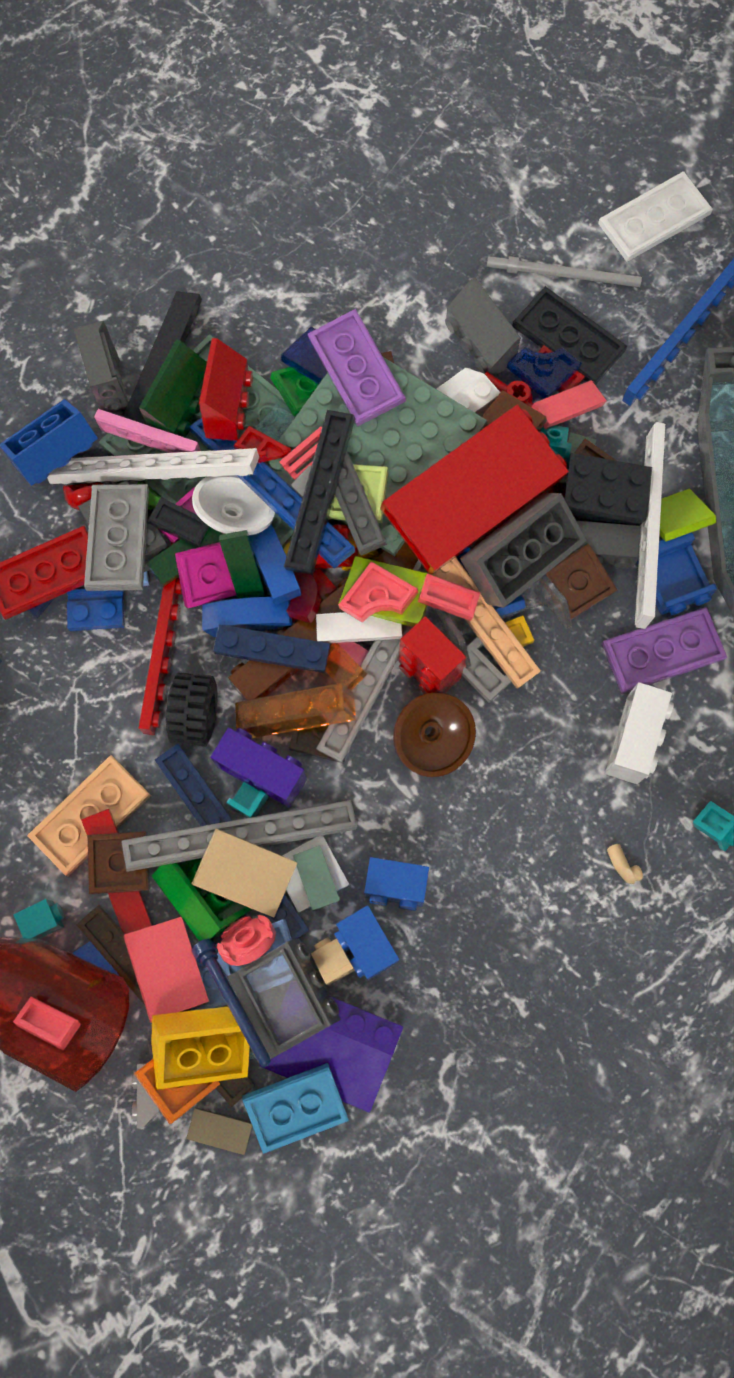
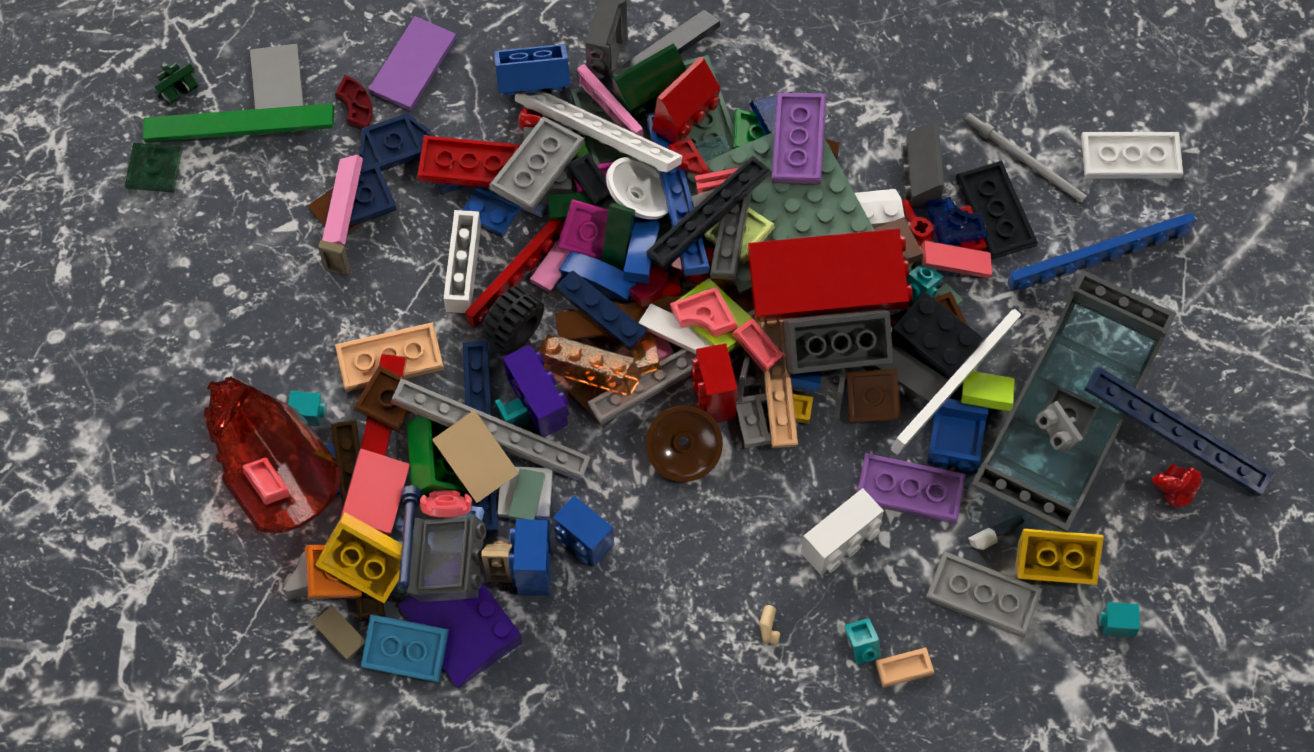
camera: 30 degrees right, 10 degrees down
none -> white brick [444,210,481,313]
none -> bright pink tile [530,241,571,294]

